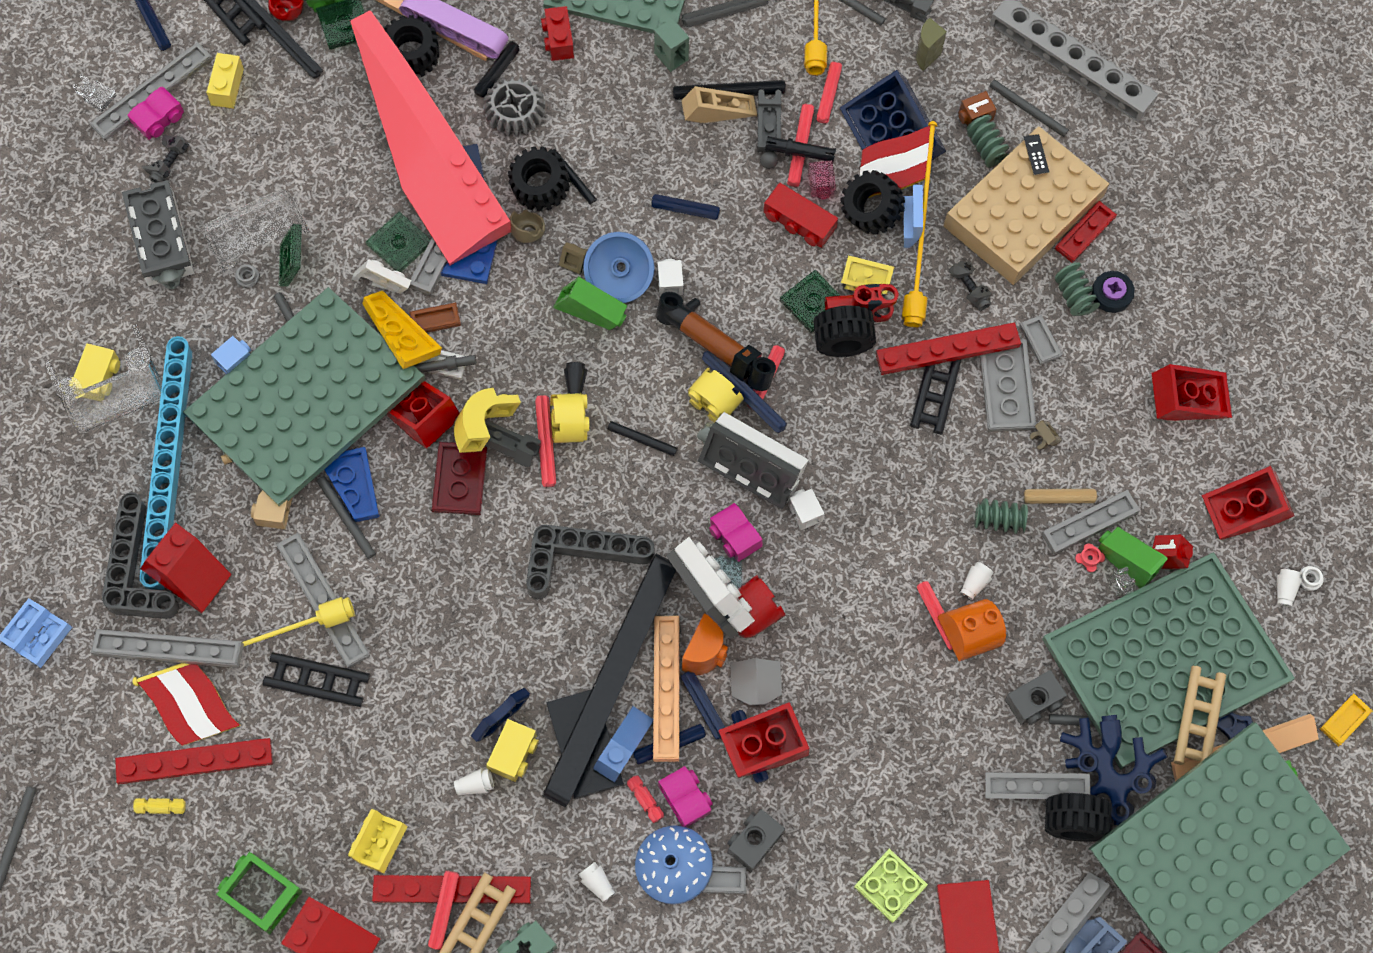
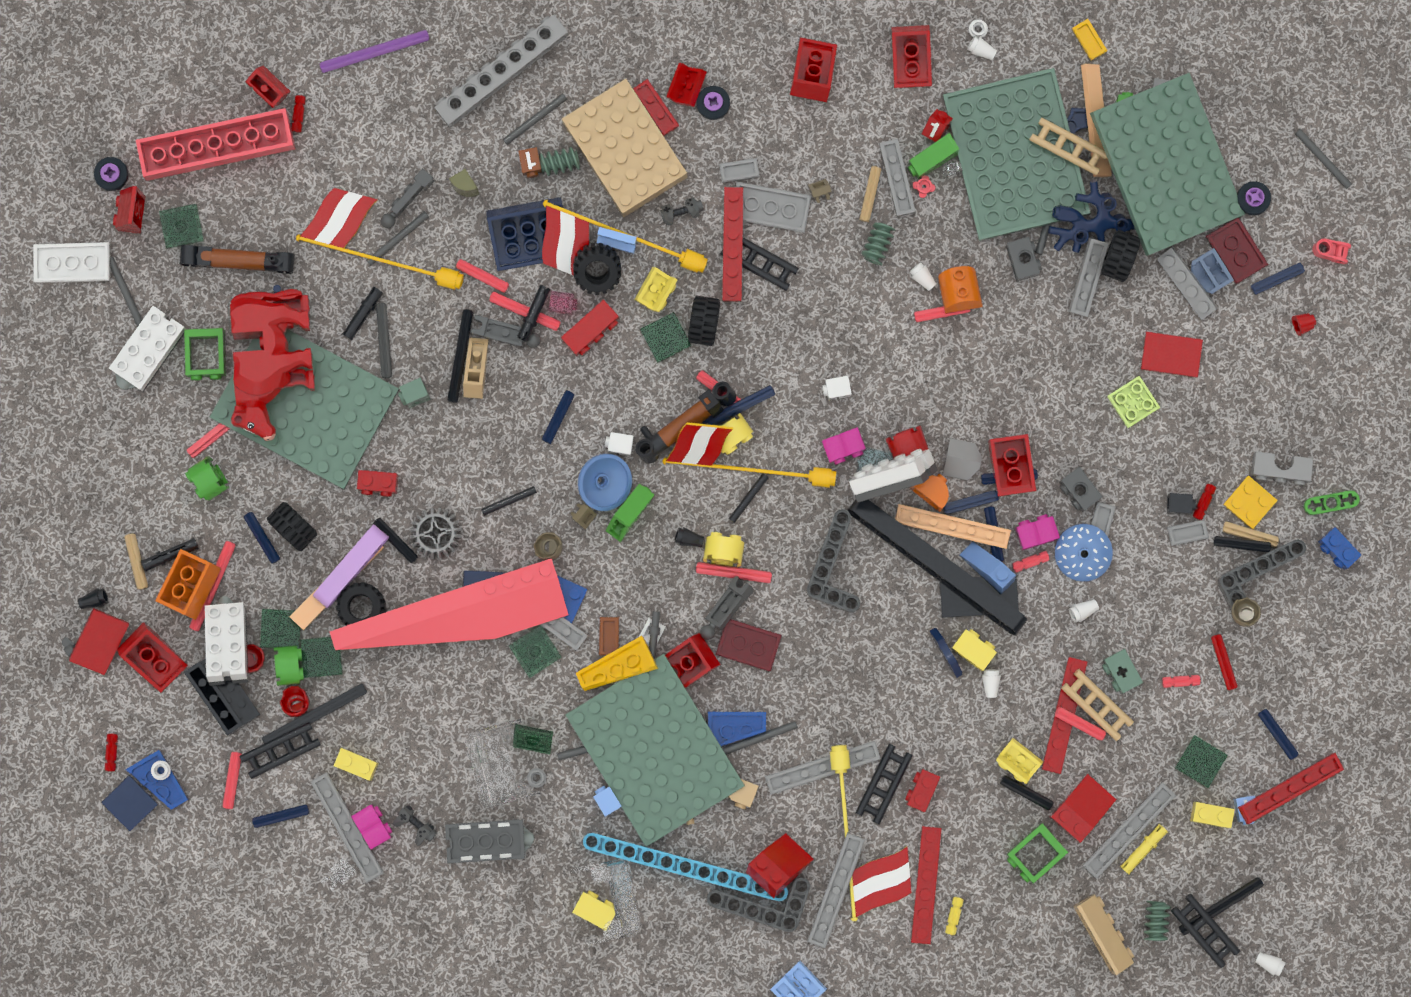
camera: 75 degrees left, 15 degrees up
white wing [351,260,411,294] -> none
light yellow arch [454,388,521,453] -> none
black tyre [508,146,570,212] -> none
dark grey piece [697,412,809,509] -> none
red connector [825,284,899,322] -> none
black sticker [1023,134,1050,175] -> none
sand green piece [1055,262,1100,316] -> none
none -> flag [662,422,836,488]
none -> red bracket [667,63,707,107]
none -> red brick [905,769,940,813]
none -> black axle [1000,775,1054,810]

